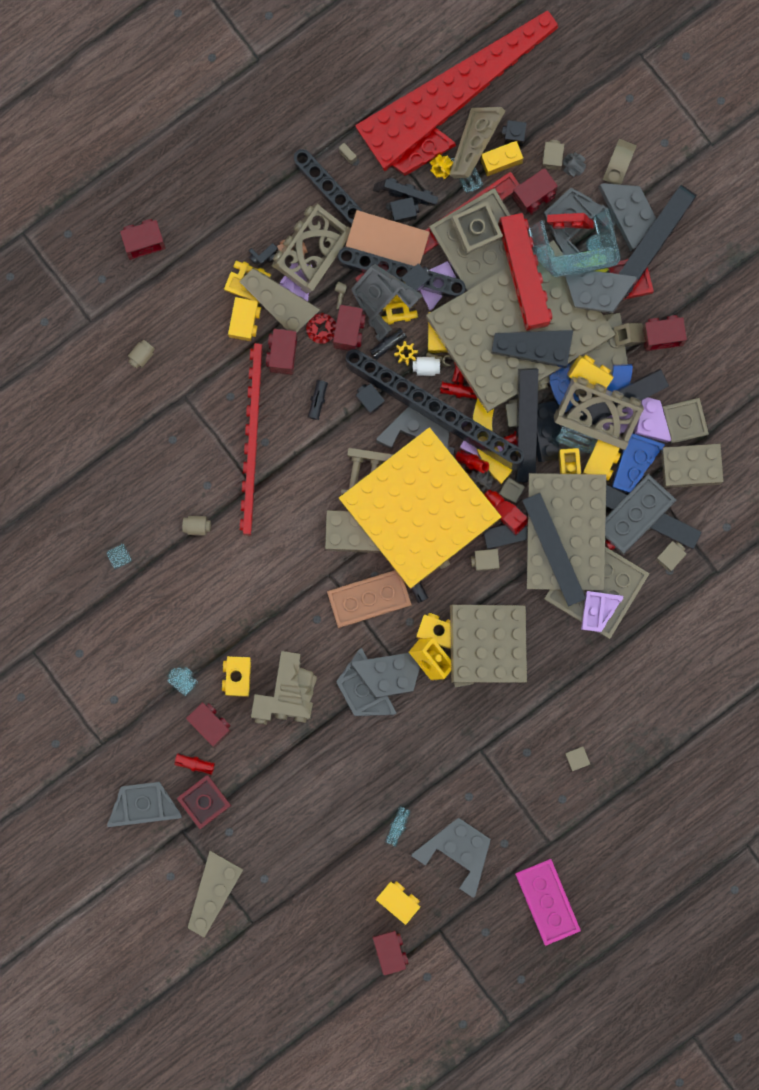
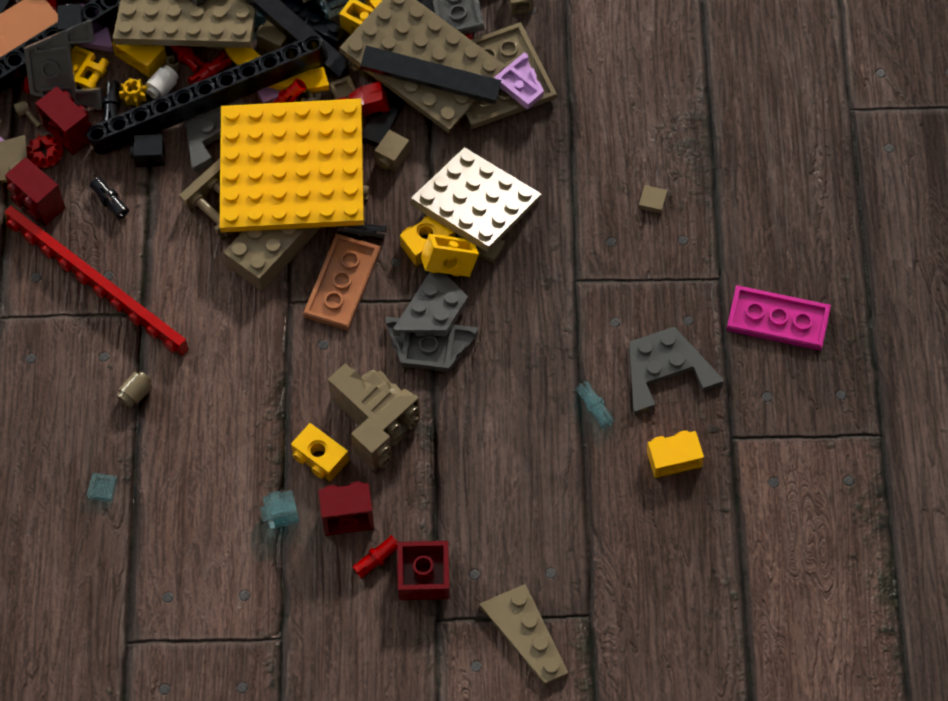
camera: 50 degrees left, 20 degrees down
dark grey wing [107,782,182,827] -> none
dark red brick [373,930,409,976] -> none

